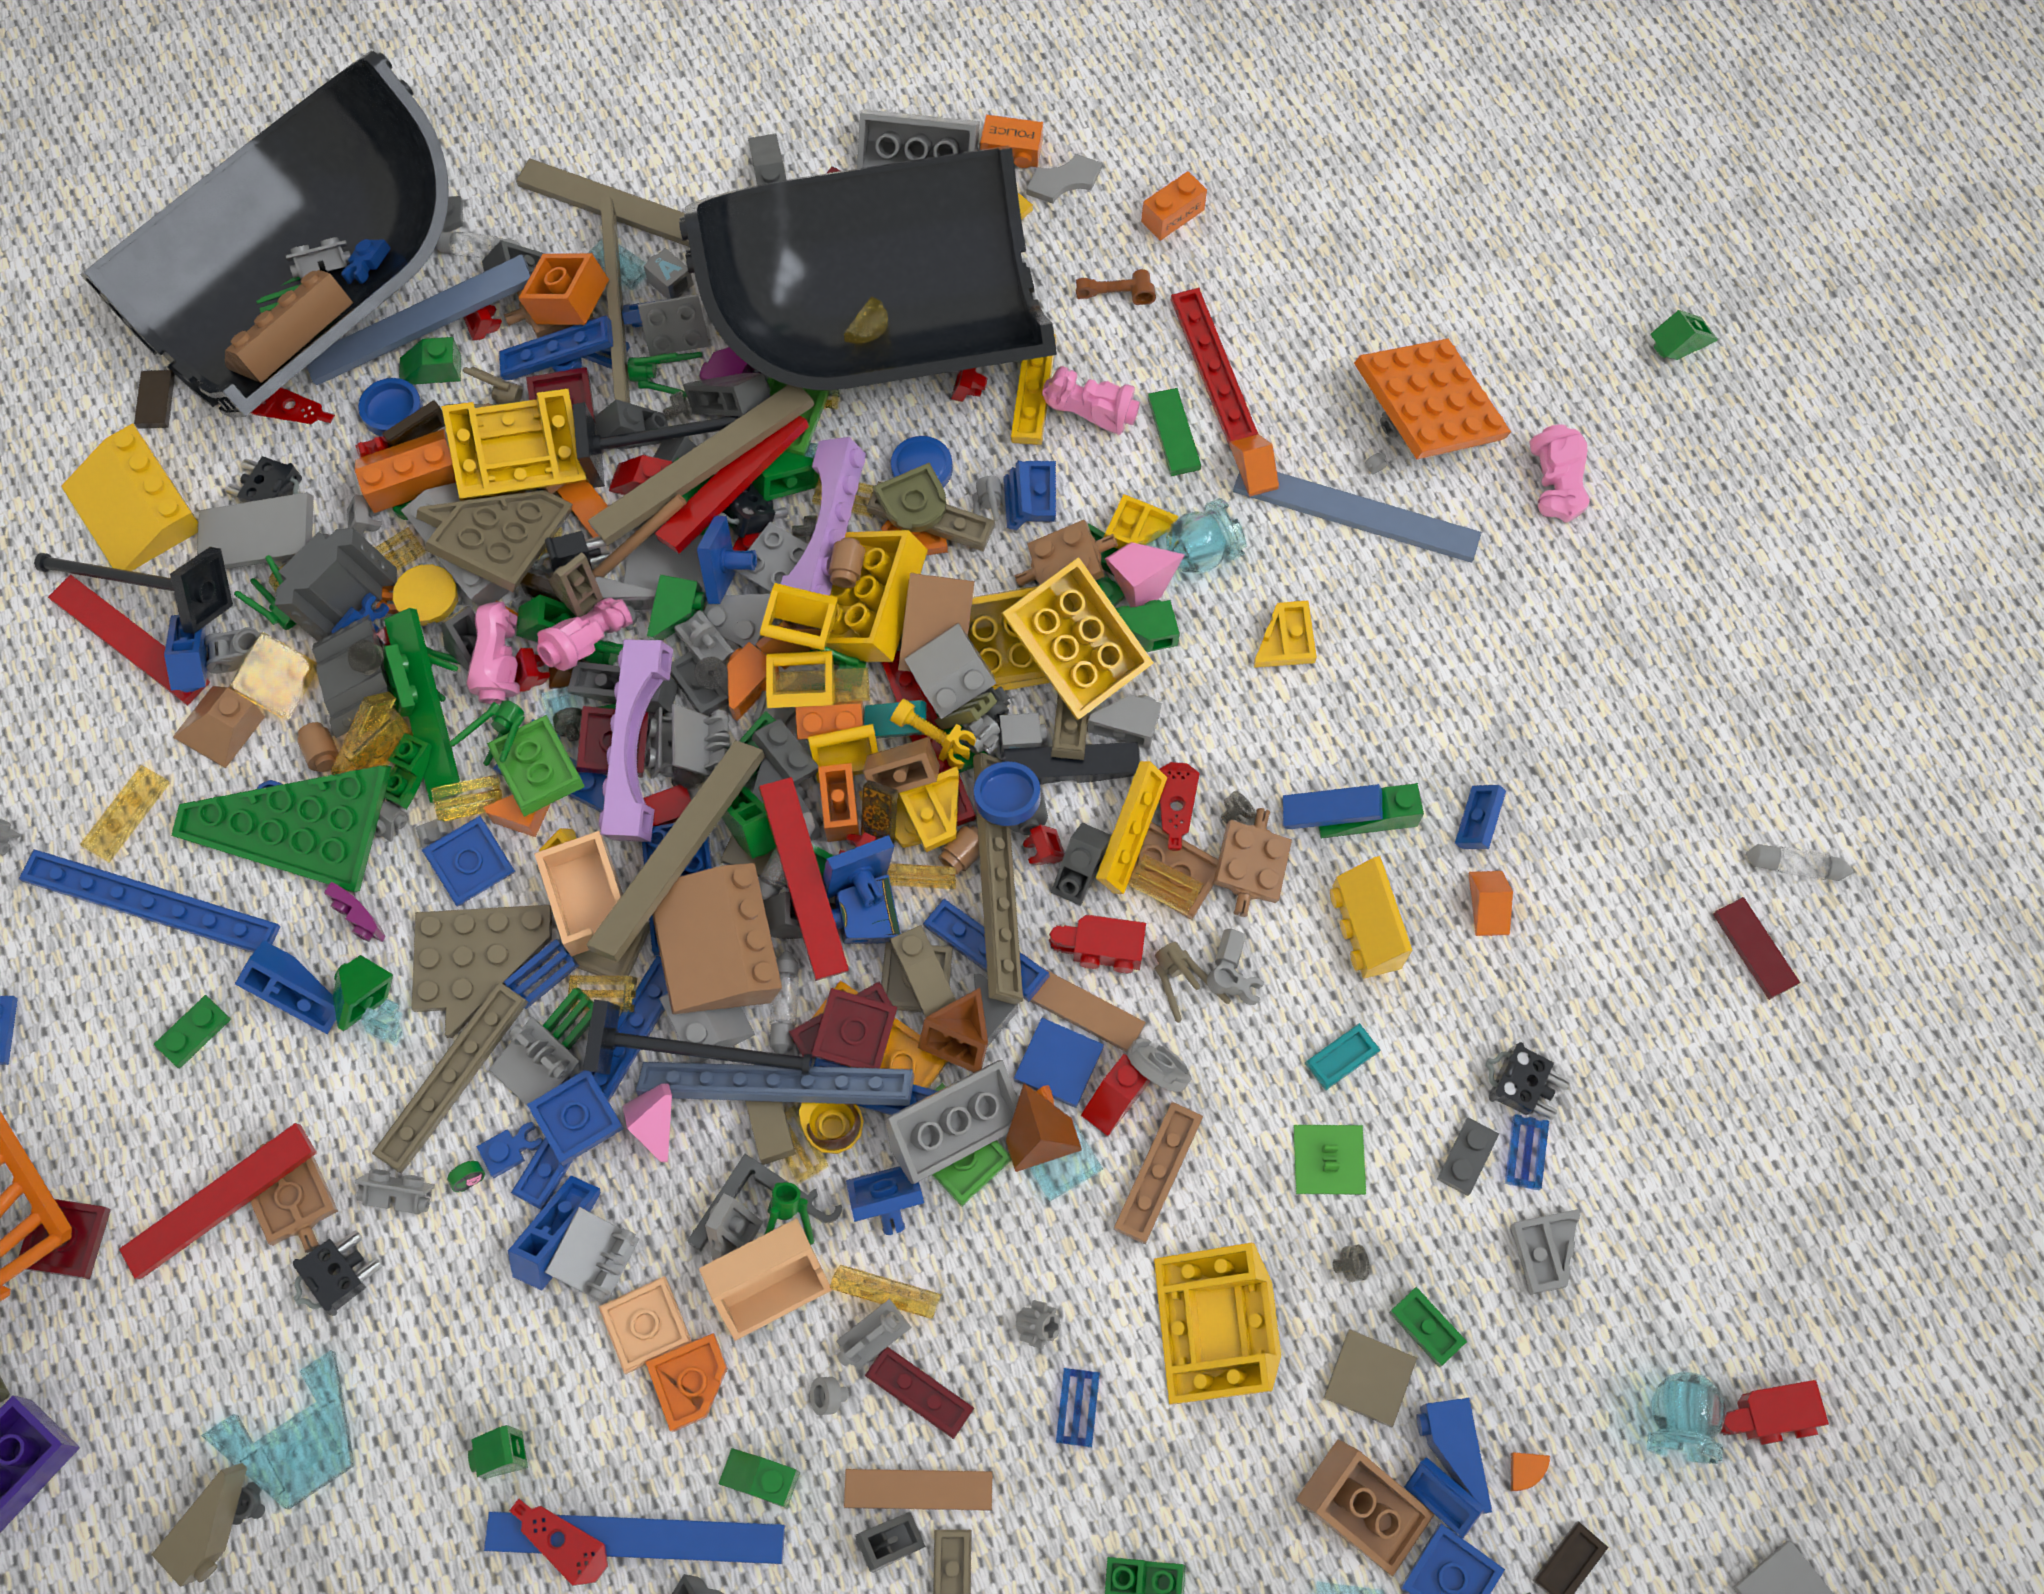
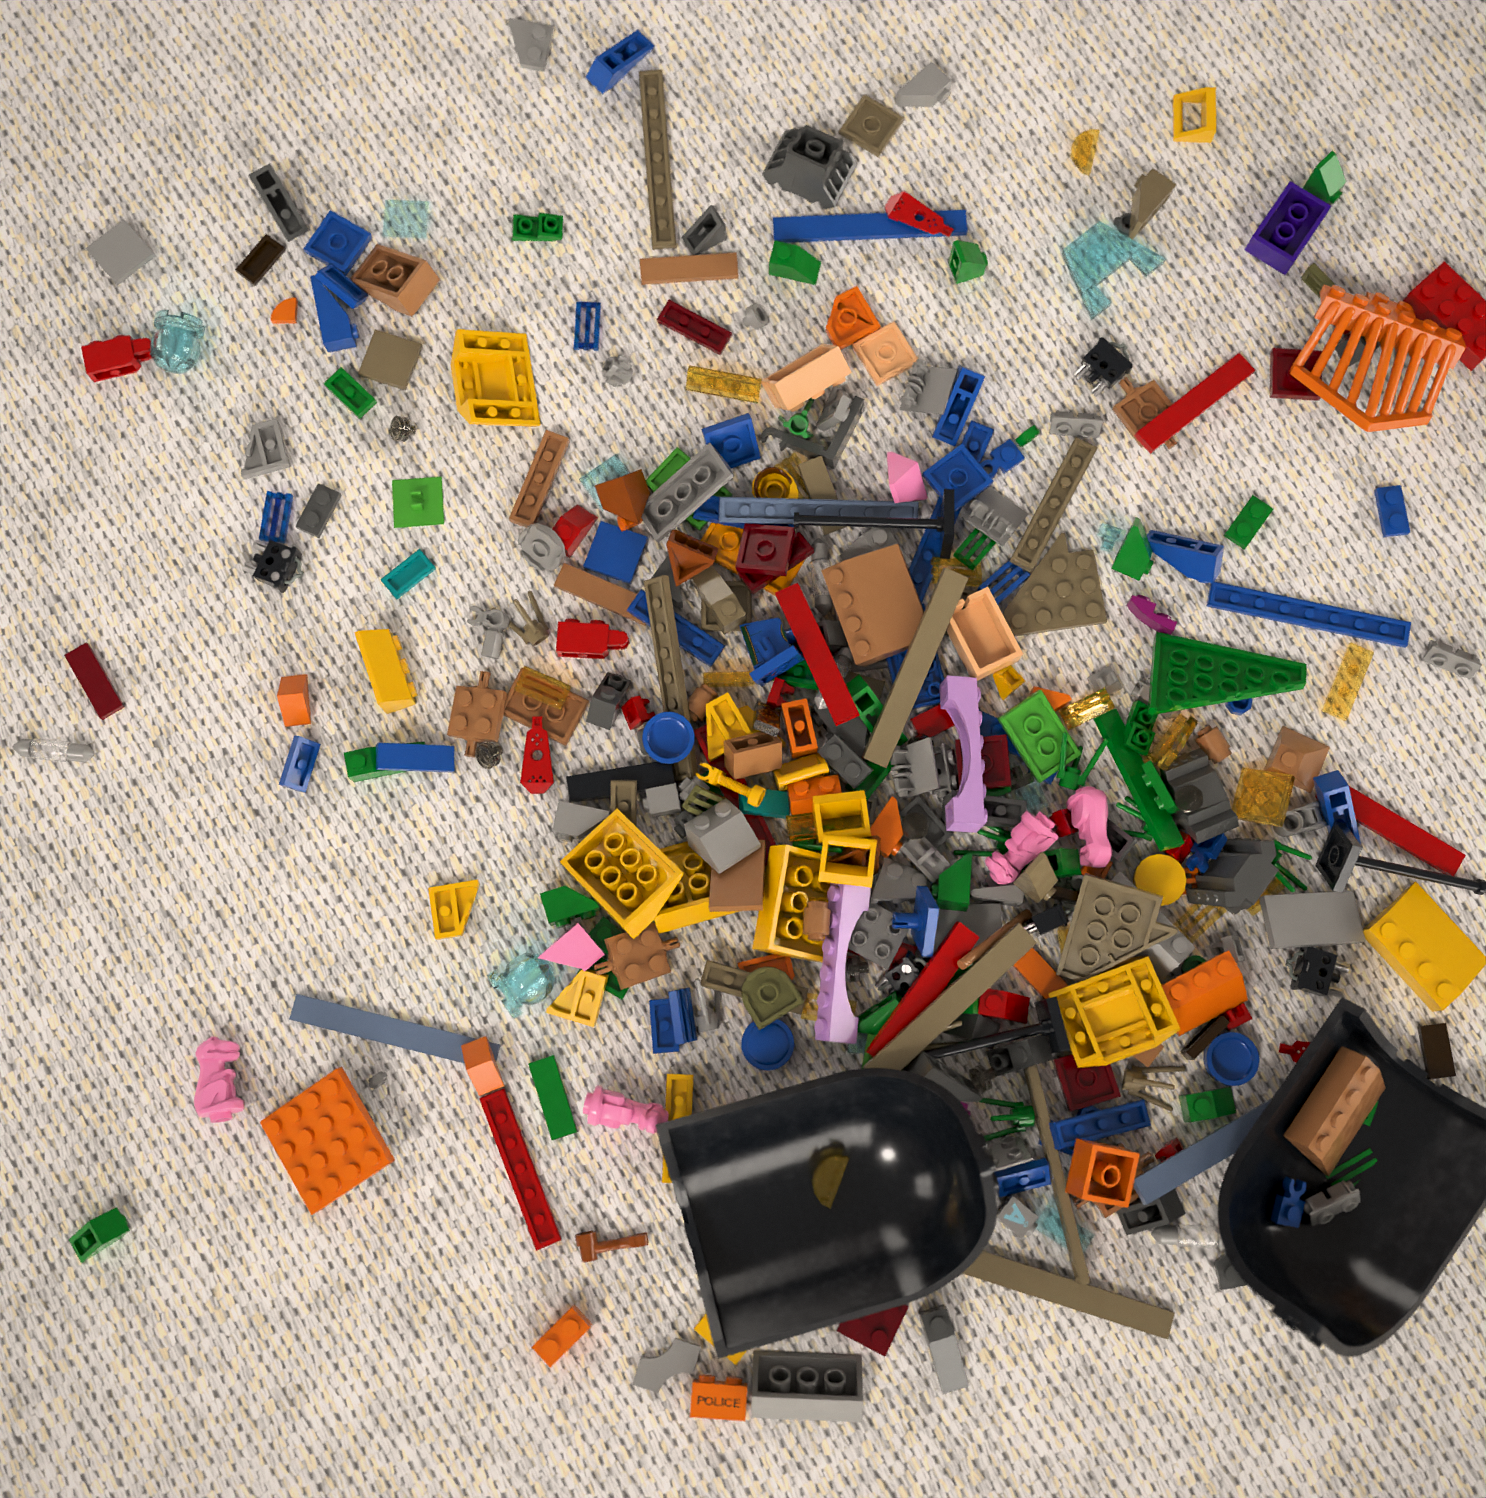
camera: 175 degrees right, 10 degrees up
blue tile [422,815,515,907] -> none
light grey hinge [836,1298,912,1370] -> none
yellow plate [1096,761,1167,894] -> none

